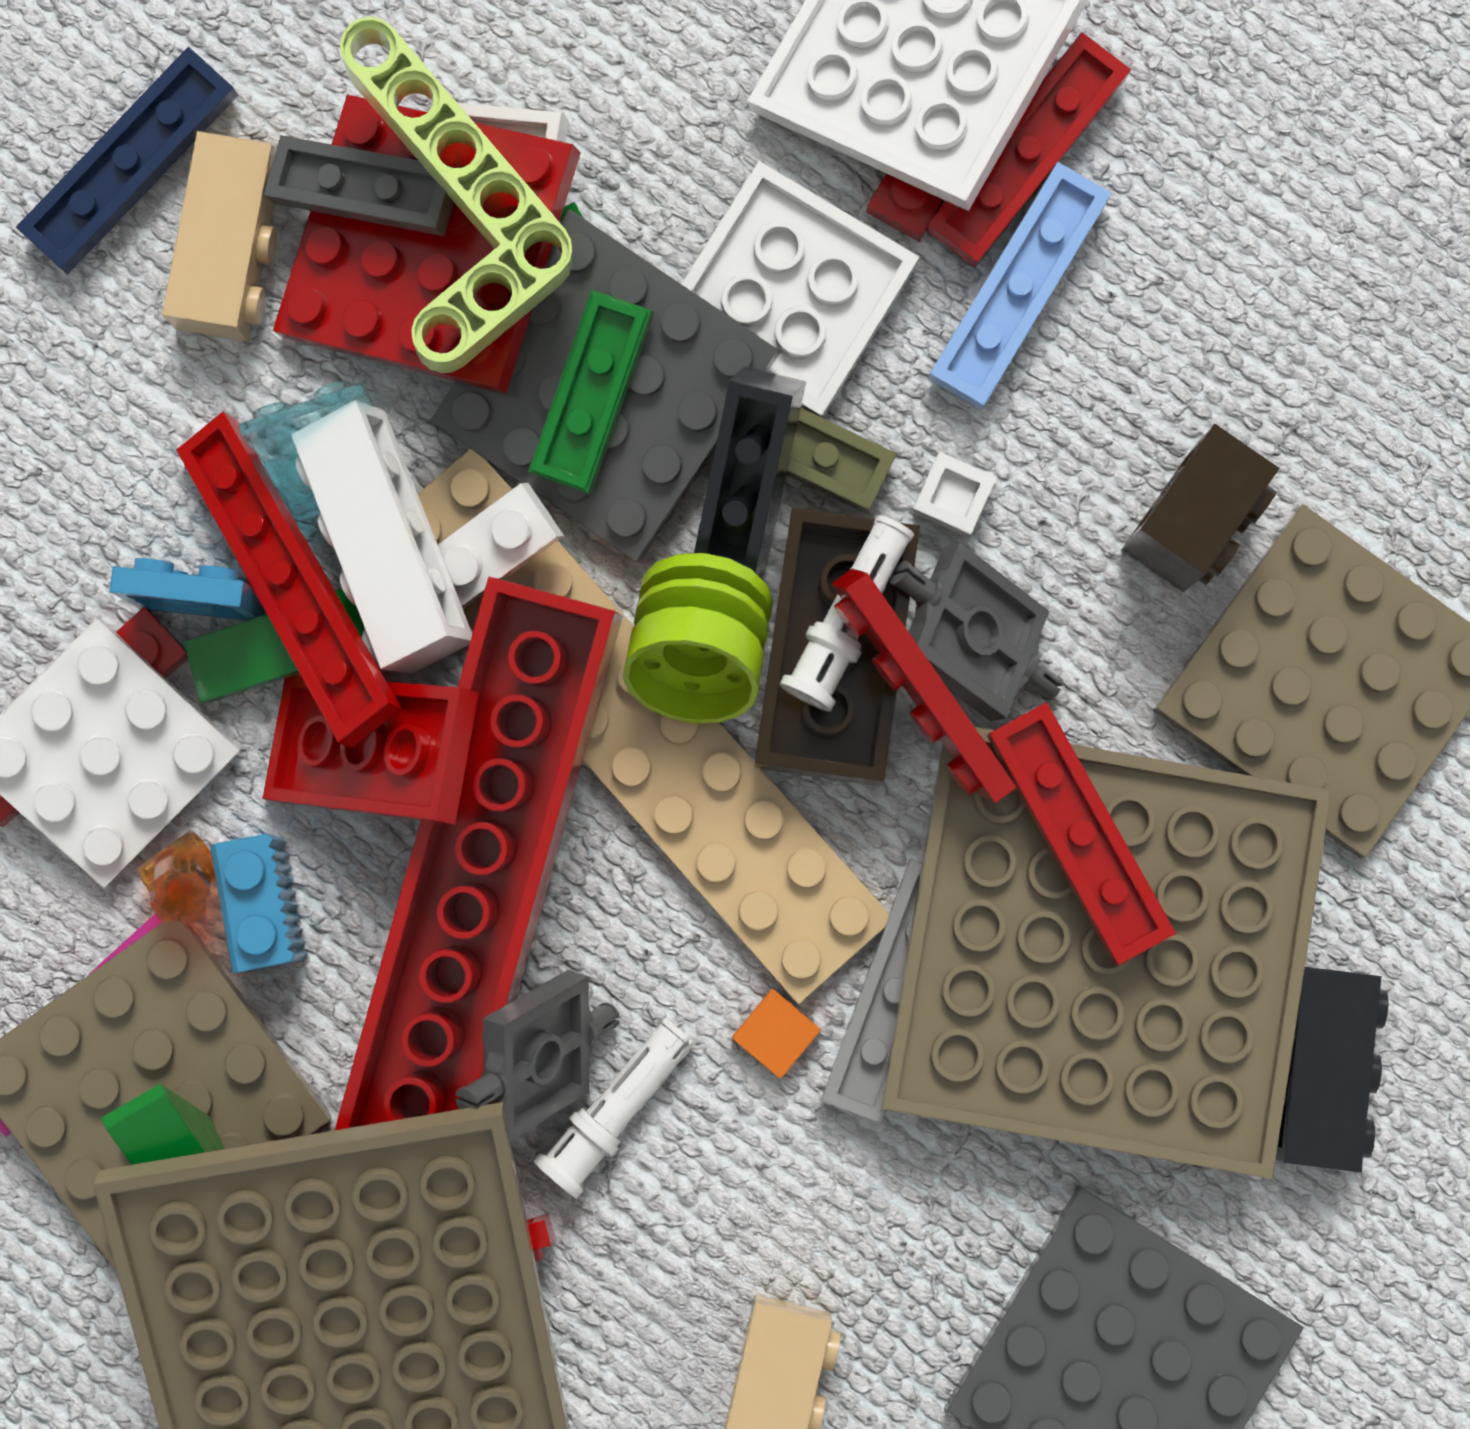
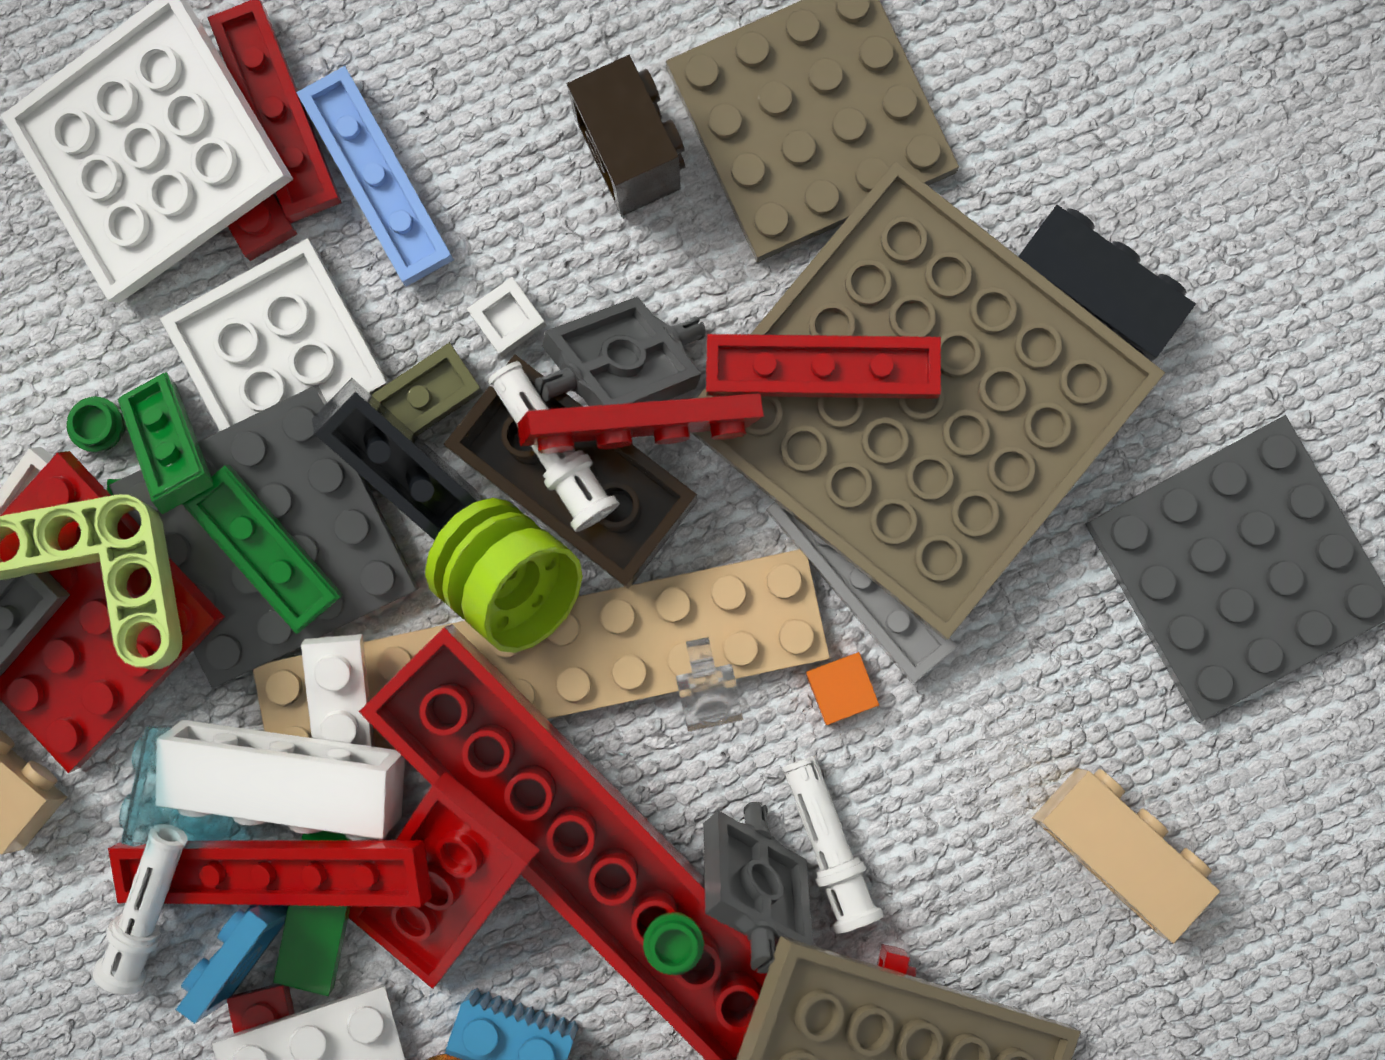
camera: 55 degrees left, 0 degrees up
none -> green plate [66,396,125,453]
none -> white pin [93,824,188,995]
none -> green tile [117,372,214,514]
none -> green plate [643,912,704,975]
none -> clear plate [676,637,743,732]

